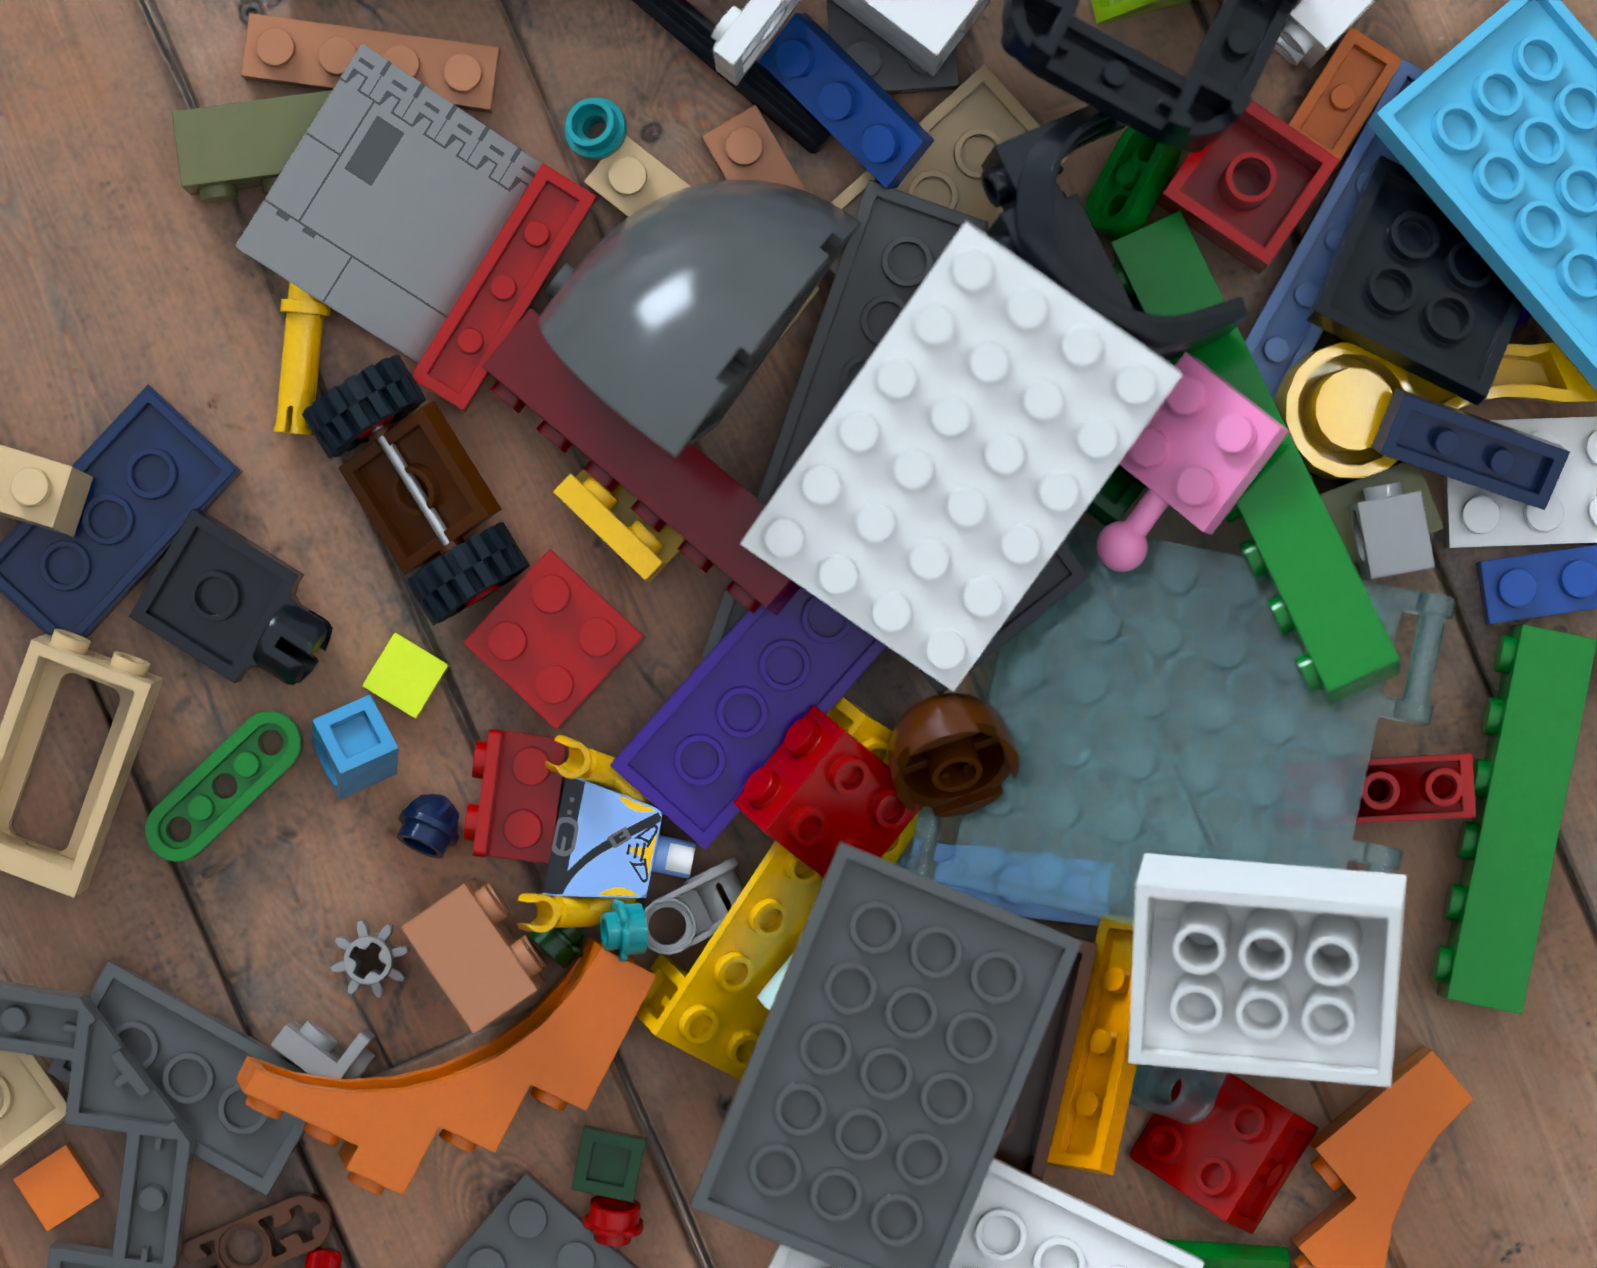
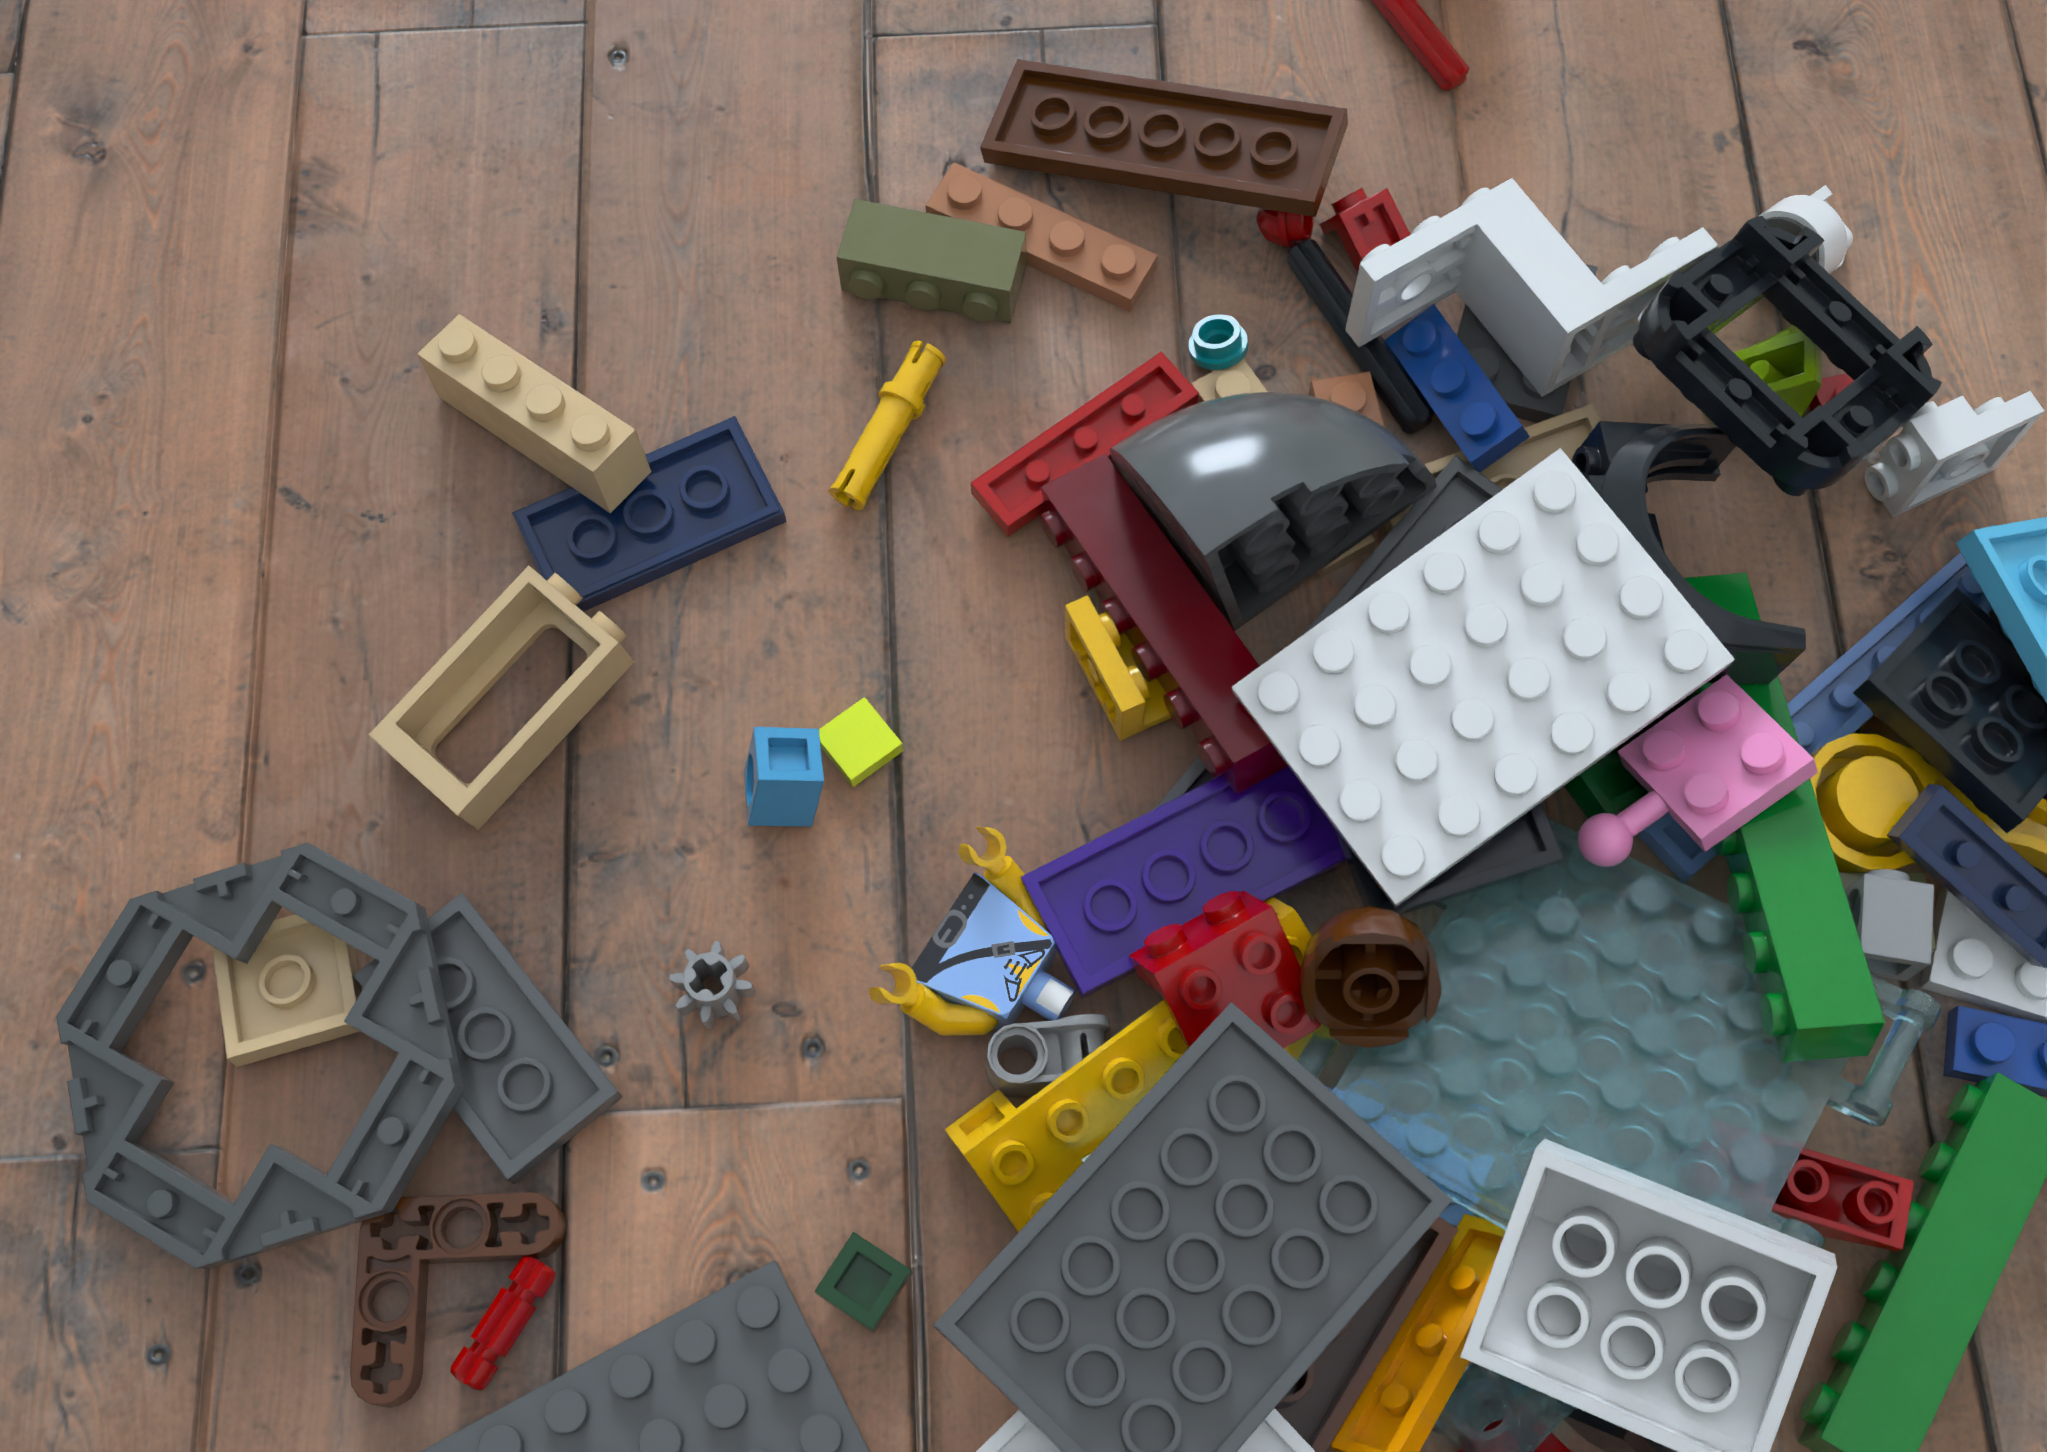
camera: 25 degrees right, 20 degrees down
orange tile [13,1142,104,1232] -> none
black plate [129,508,333,685] -> none
green plate [145,711,304,862] -> none
light grey sticker [236,44,542,363] -> none
orange arch [236,936,657,1195] -> none
light grey bracket [271,1020,376,1079] -> none
plate [302,355,530,625] -> none
dark blue plate [397,794,460,859] -> none
nougat brick [400,878,547,1034] -> none
red brick [463,549,646,730] -> none
red bracket [464,729,568,864] -> none
dark green plate [527,915,585,968] -> none
red plate [582,1195,644,1247] -> none
teal plate [600,899,648,962] -> none
green plate [1085,127,1181,240] -> none
red brick [1156,100,1340,274] -> none
orange plate [1288,27,1403,165] -> none

